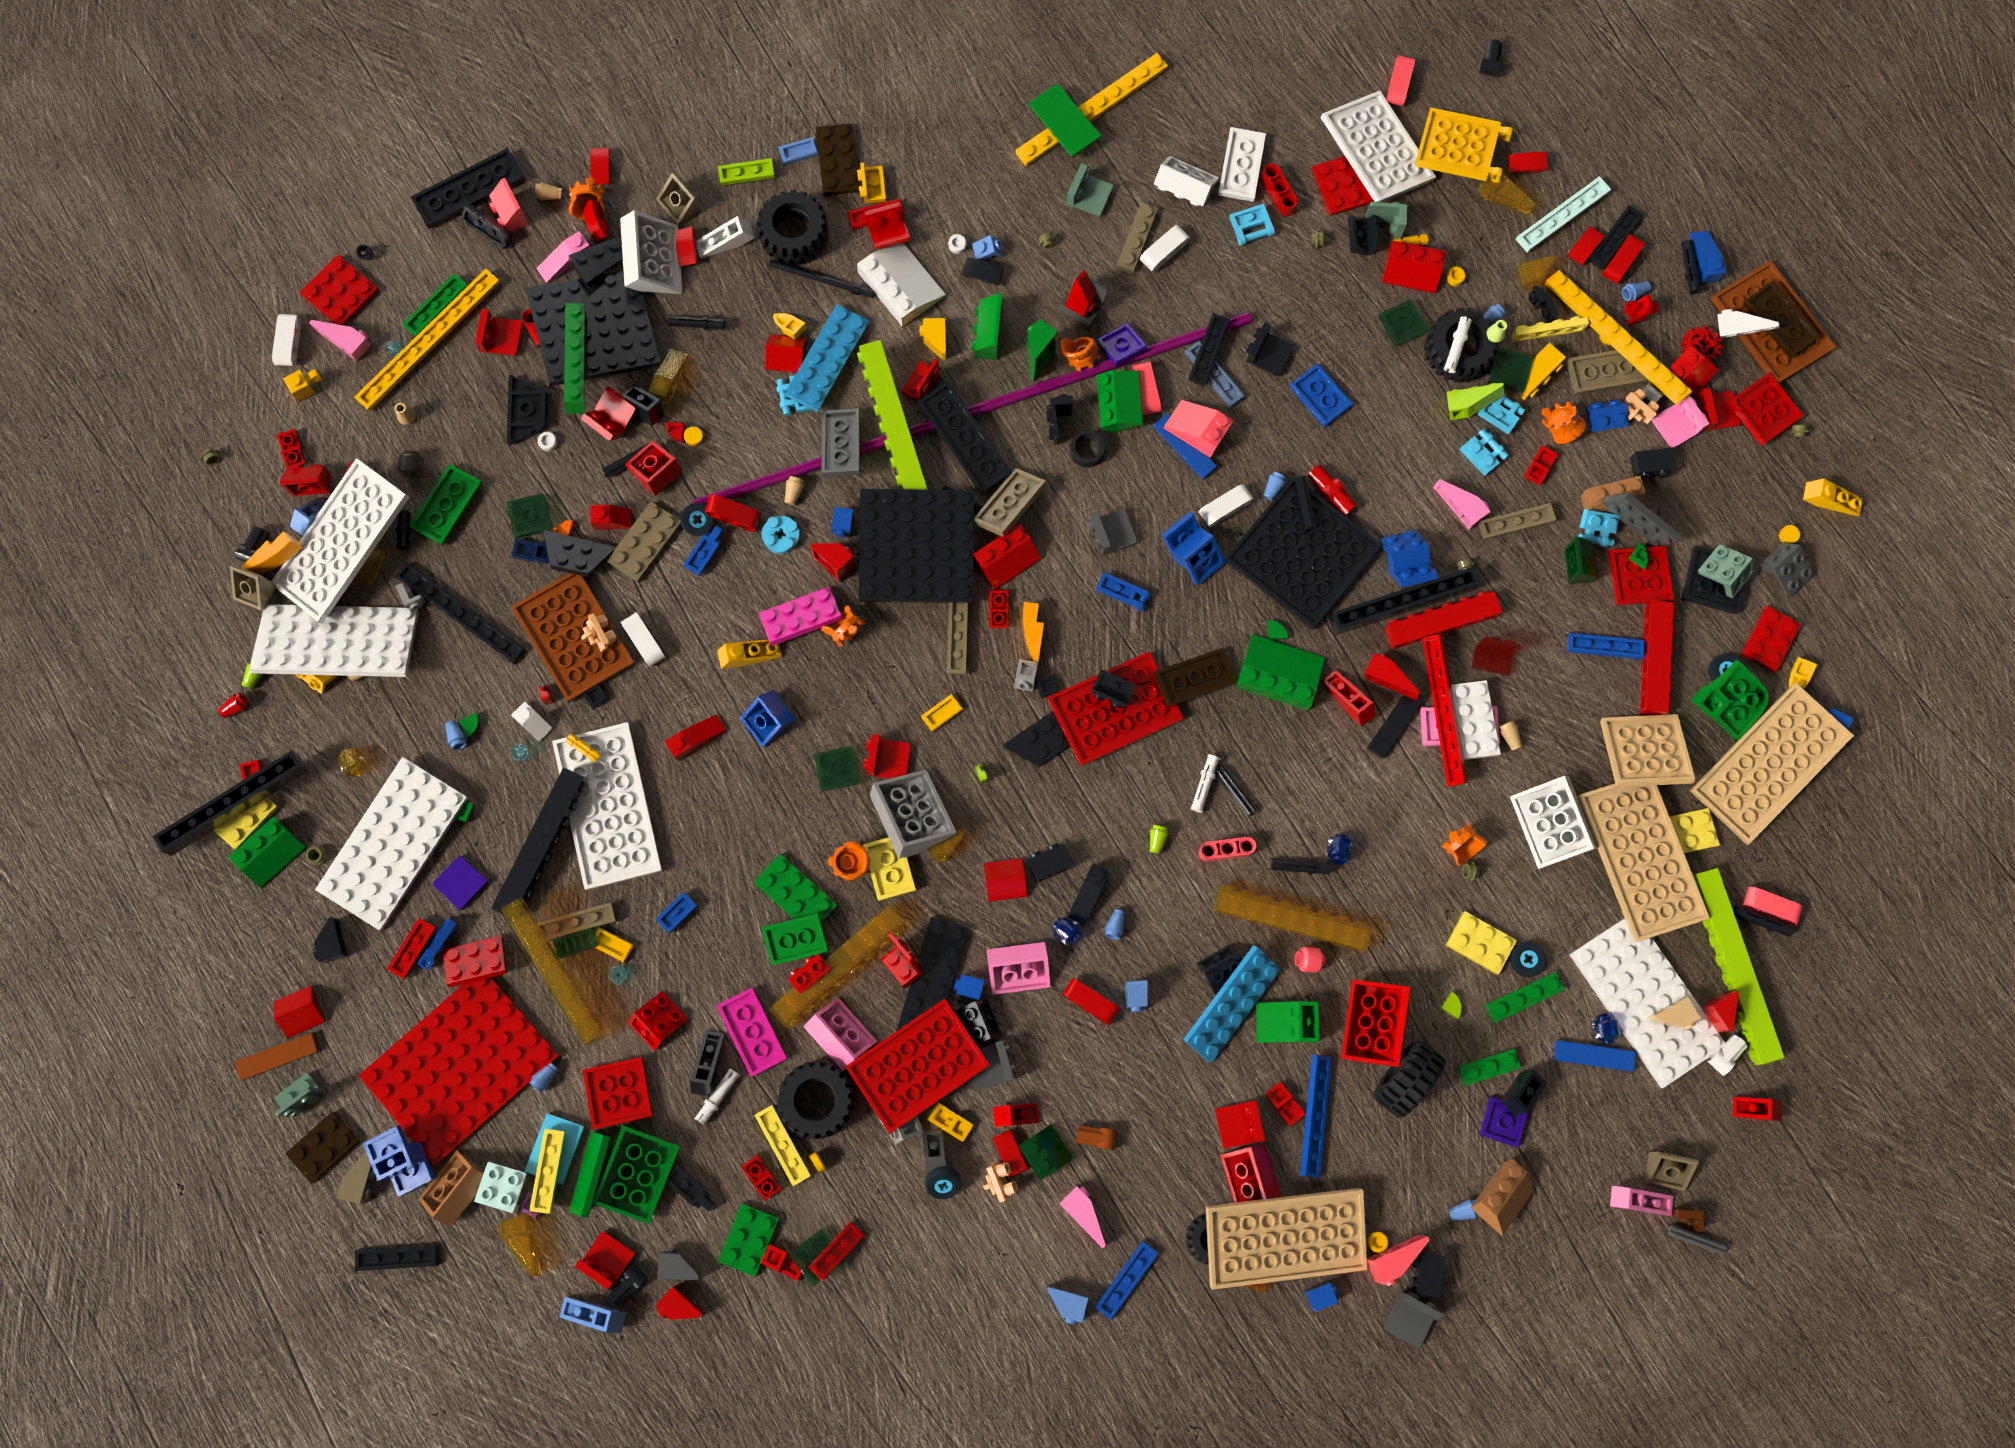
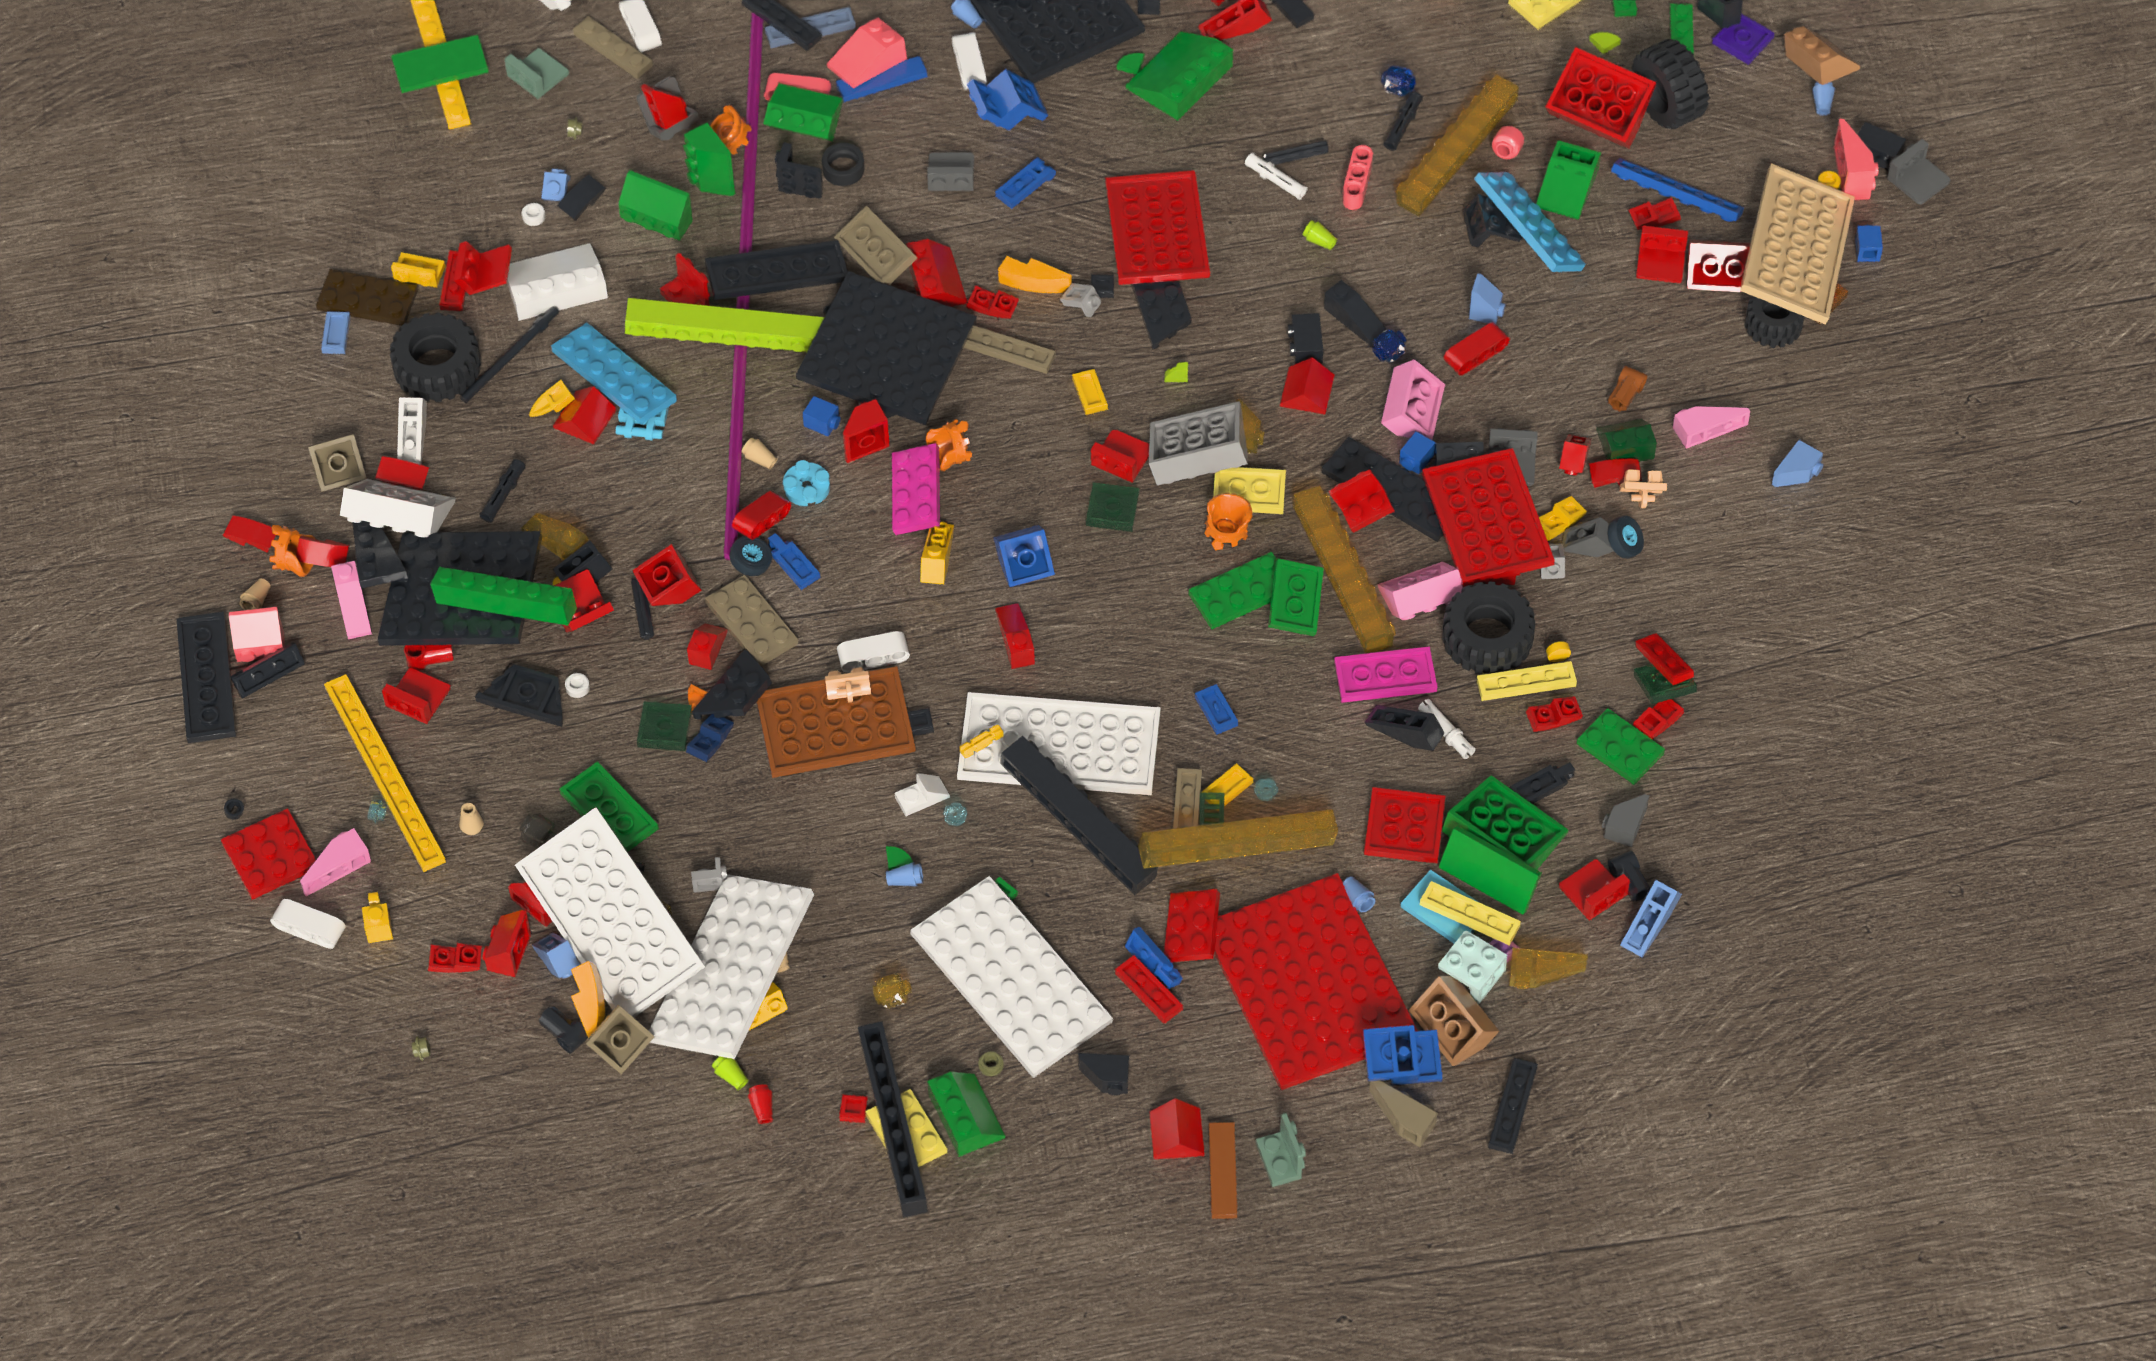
camera: 65 degrees left, 20 degrees down
dark brown plate [285,1112,360,1184] -> none
black tile [395,562,526,665] -> none
green plate [402,273,468,337] -> none
dark purple tile [432,855,489,911] -> none
red tile [539,685,553,705] -> none
red bracket [628,991,688,1052] -> none
red slope [655,1286,704,1320] -> none
red tile [666,422,685,443] -> none
yellow tile [684,427,703,446] -> none
lime plate [718,158,775,186] -> none
red bracket [788,954,830,994] -> none
dark grey plate [822,408,860,477] -> none
yellow slope [920,318,946,360] -> none
black bracket [1091,669,1136,708] -> none
blue tile [1095,1240,1159,1320] -> none
dark purple tile [1096,323,1148,367] -> none
medium blue cone [1104,909,1125,940] -> none
dark brown plate [1153,648,1237,708] -> none

